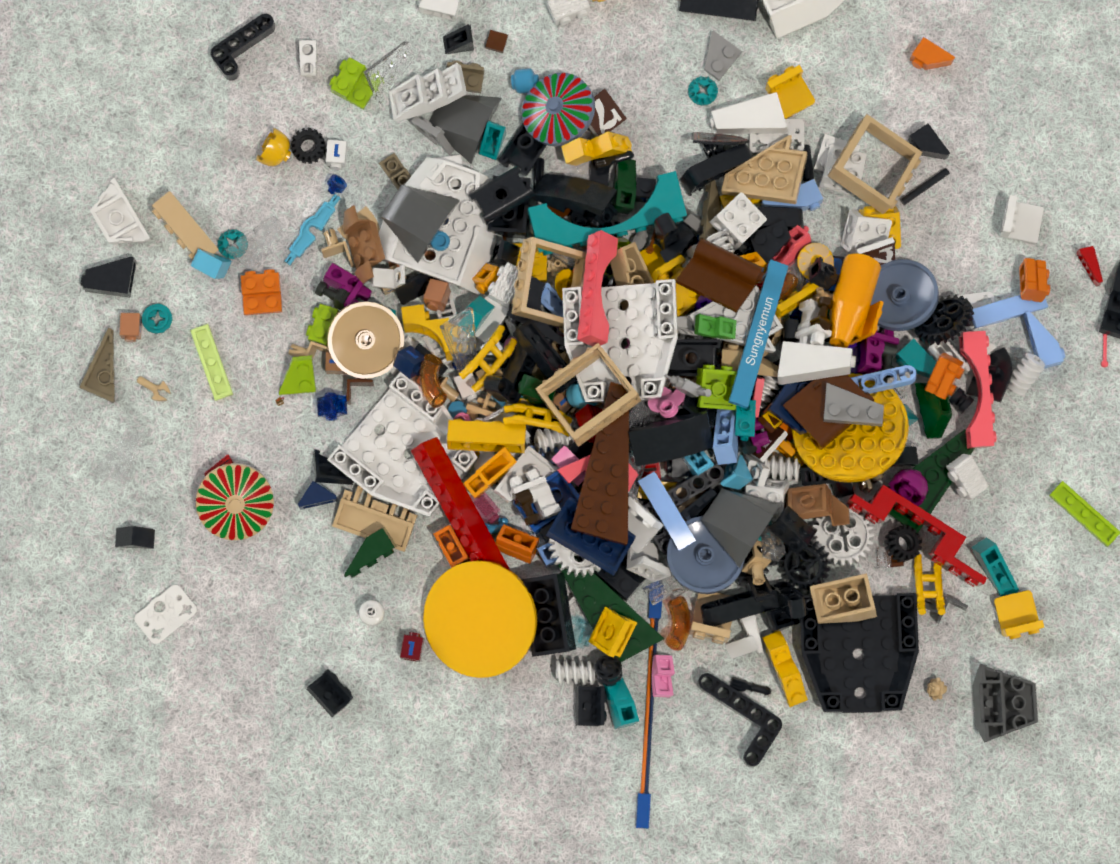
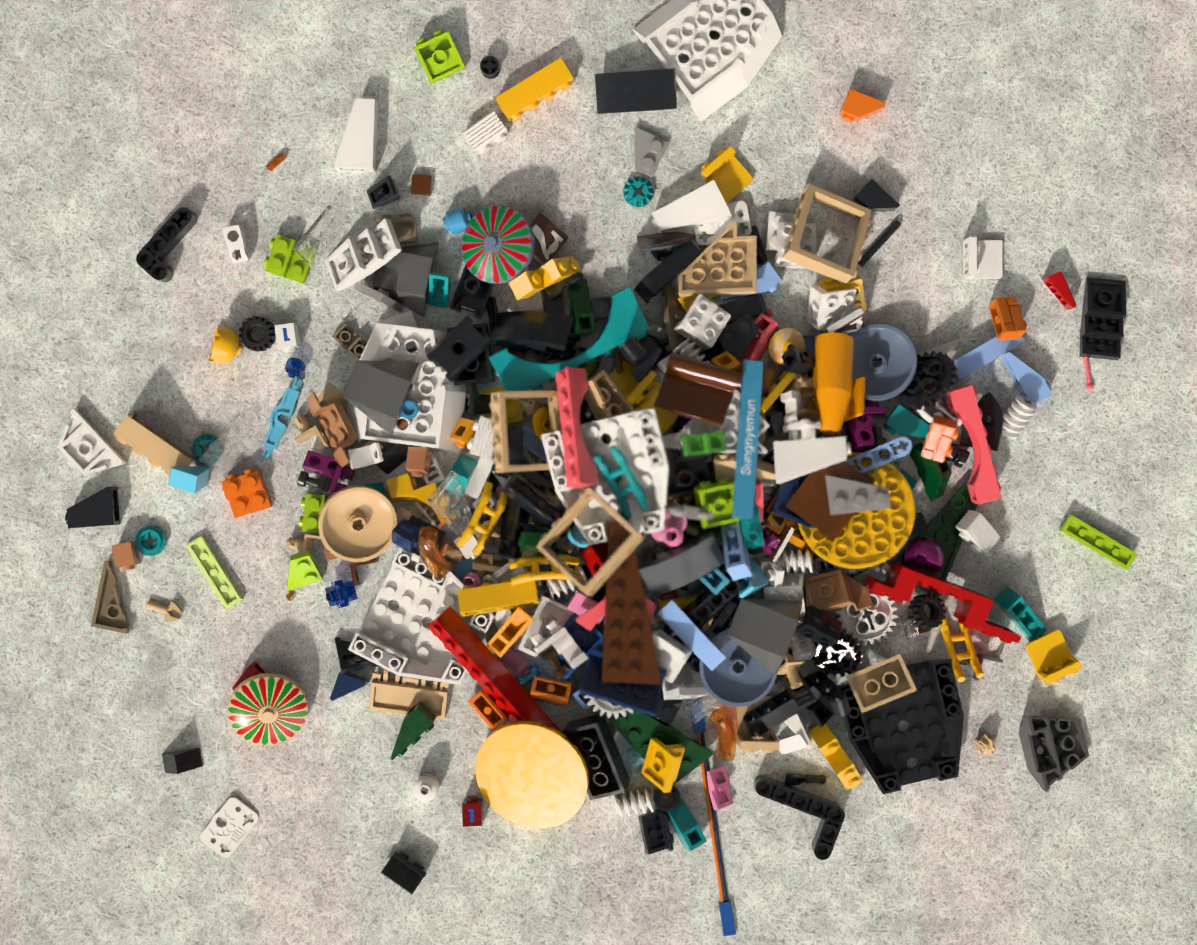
camera: 20 degrees left, 10 degrees up
none -> teal piece [593,444,649,519]

